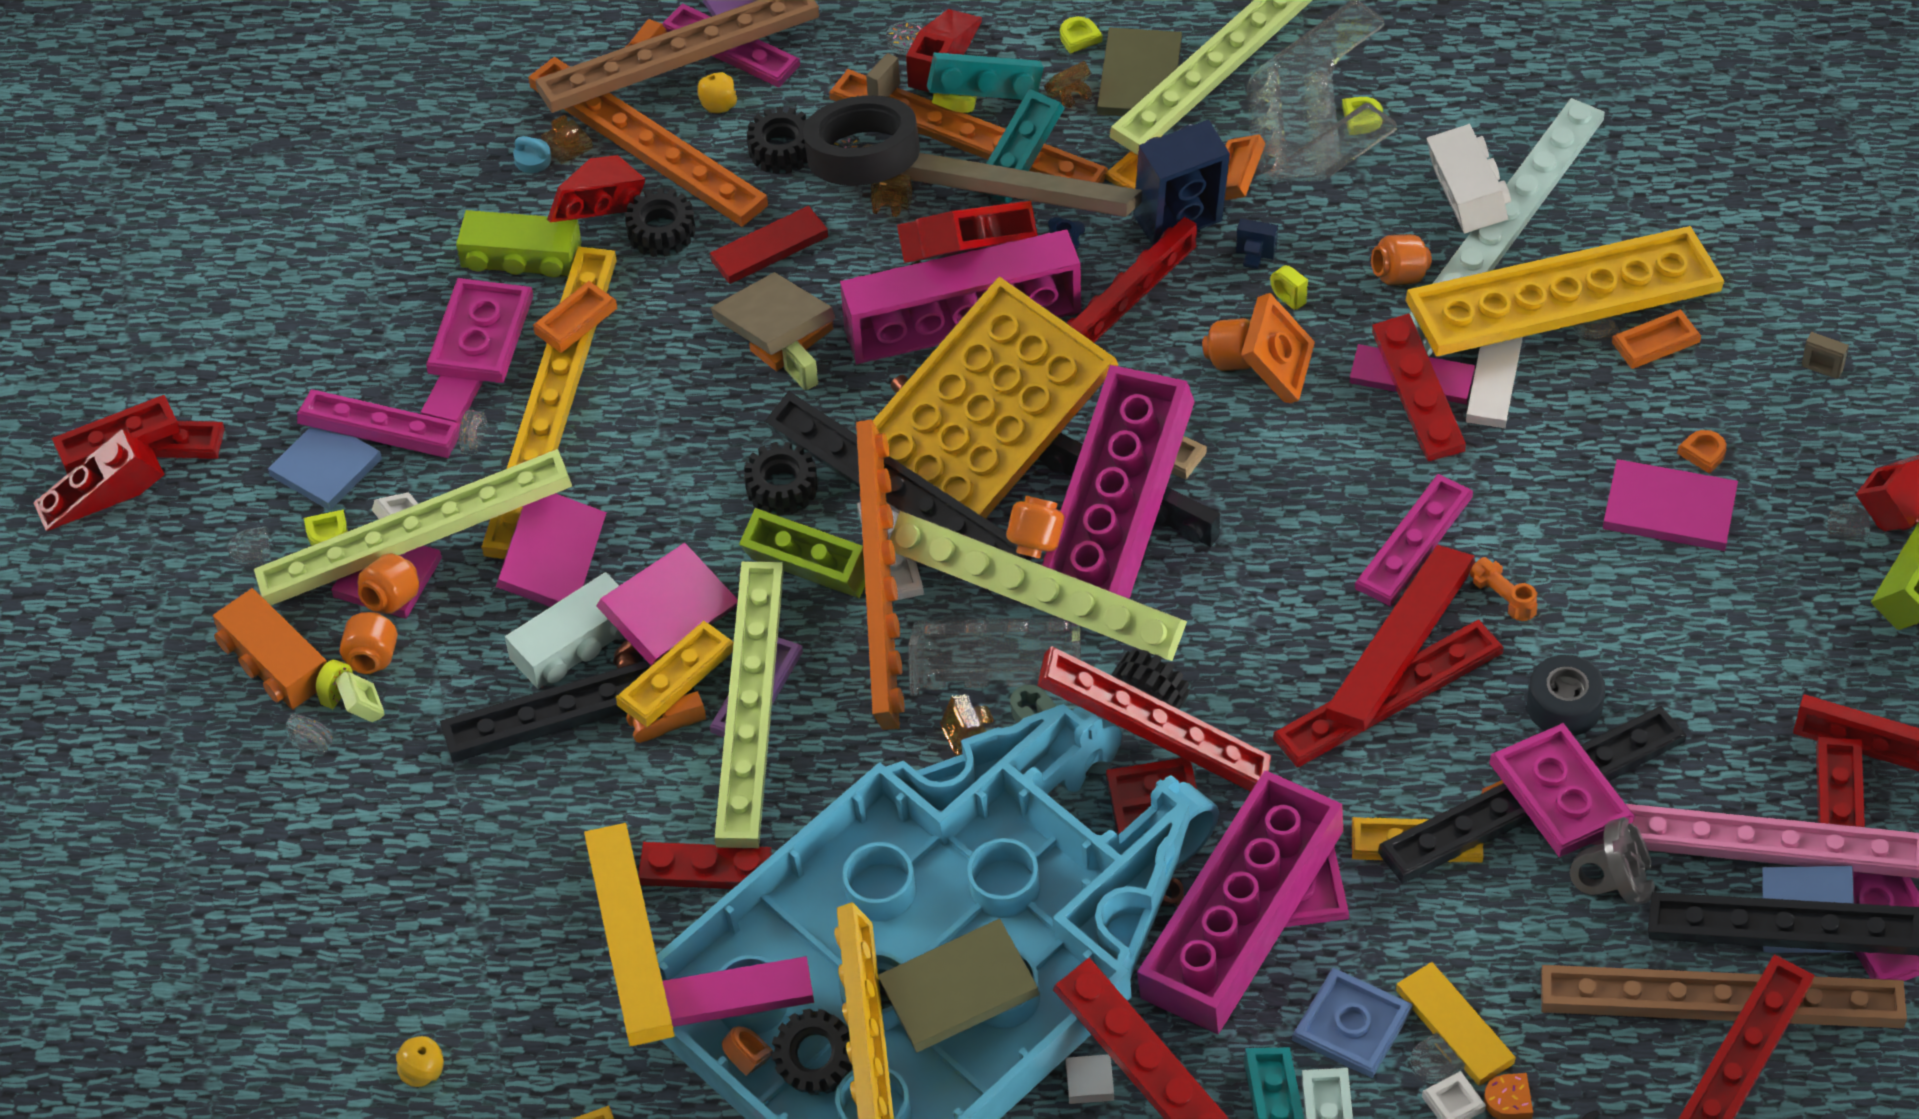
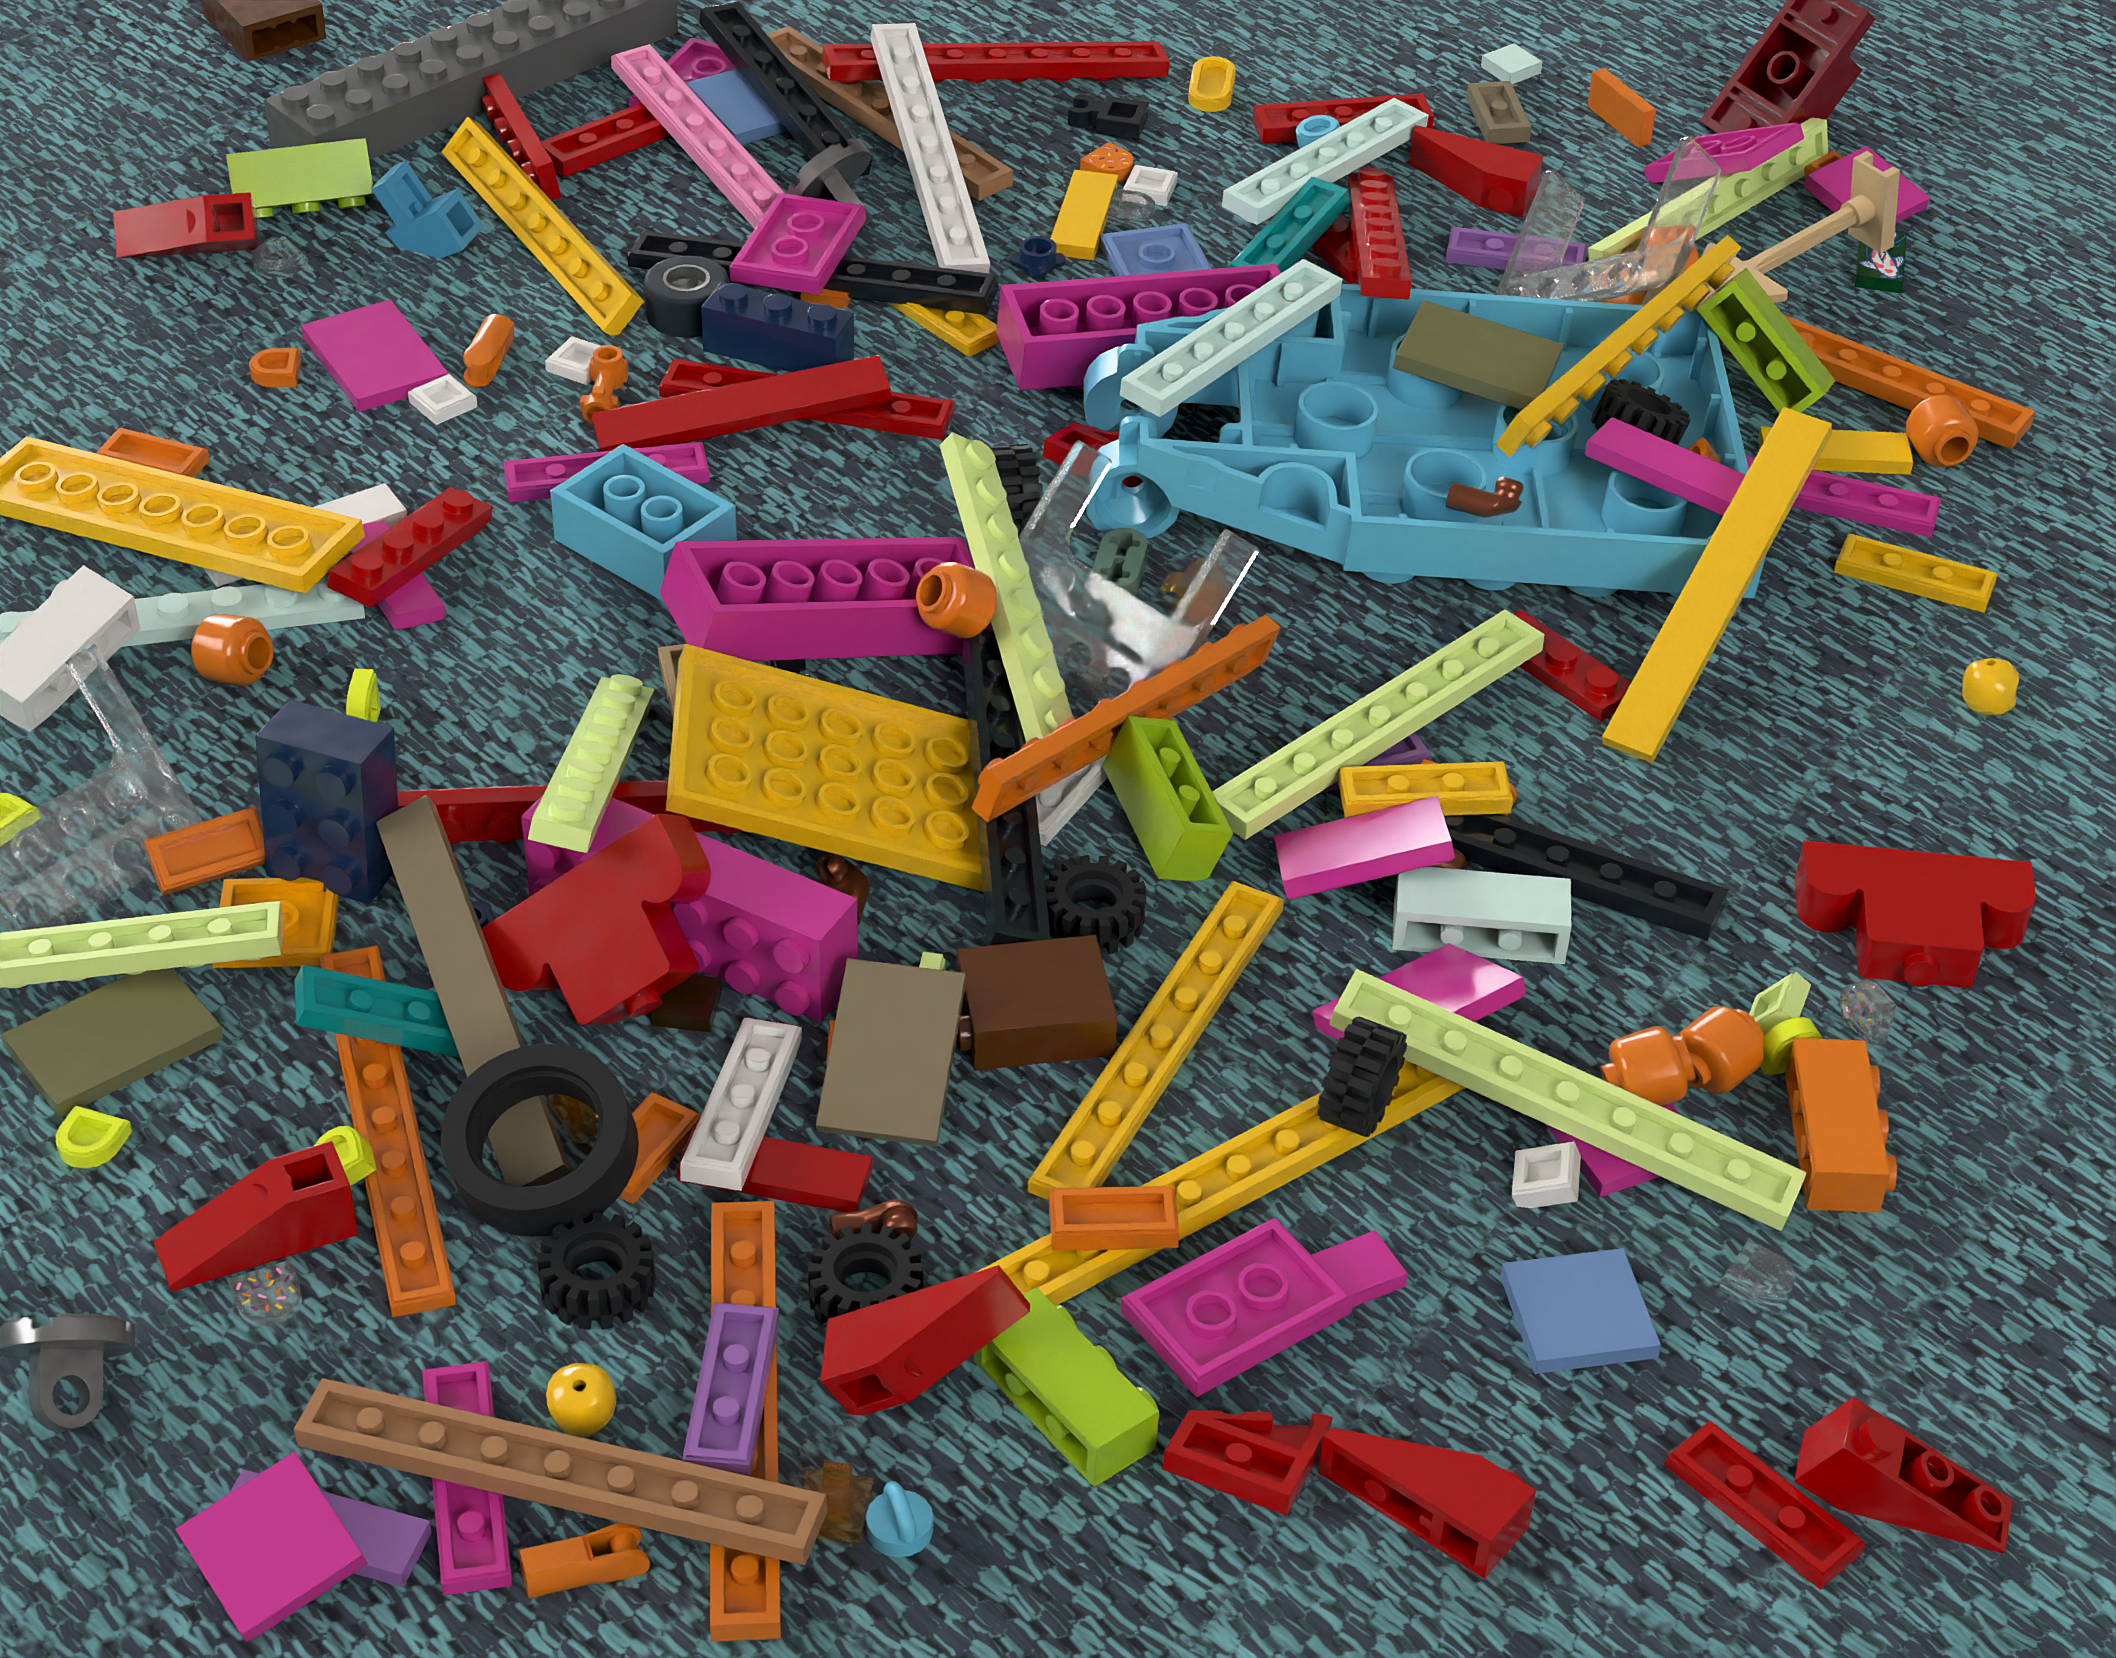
camera: 140 degrees left, 10 degrees down
red plate [52,395,180,474] -> none
dark pink tile [297,389,461,458] -> none
neon yellow tile [304,510,348,546] -> none
clear tile [459,409,489,457] -> none
dark tan tile [866,53,900,97] -> none
teal plate [927,52,1044,100] -> none
red tile [1037,646,1271,792] -> none
clear orange tile [1044,61,1092,109] -> none
orange head [1202,318,1251,371] -> none
orange plate [1241,293,1315,403] -> none
dark tan tile [1801,332,1849,378] -> none
none -> dark azure brick [371,160,484,259]
none -> white tile [408,374,477,425]
none -> yellow plate [442,116,644,336]
none -> orange bar [463,314,514,387]
none -> yellowish green plate [528,674,654,853]
none -> white tile [545,336,601,385]
none -> medium azure brick [550,444,737,602]
none -> orange tile [619,1092,702,1204]
none -> white tile [680,1018,802,1191]
none -> medium lavender tile [682,1303,779,1477]
none -> dark blue brick [701,282,854,372]
none -> copper arm [829,1199,918,1241]
none -> white plate [870,23,990,273]
none -> reddish brown brick [956,935,1117,1071]
none -> dark blue plate [1010,236,1065,277]
none -> yellow tile [1028,881,1284,1200]
none -> light aqua plate [1120,259,1343,417]
none -> red wing [1162,1410,1333,1516]
none -> black tyre [1318,1016,1407,1137]
none -> red slope [1318,1427,1536,1579]
none -> copper arm [1446,477,1524,518]
none -> red brick [1795,840,2036,988]

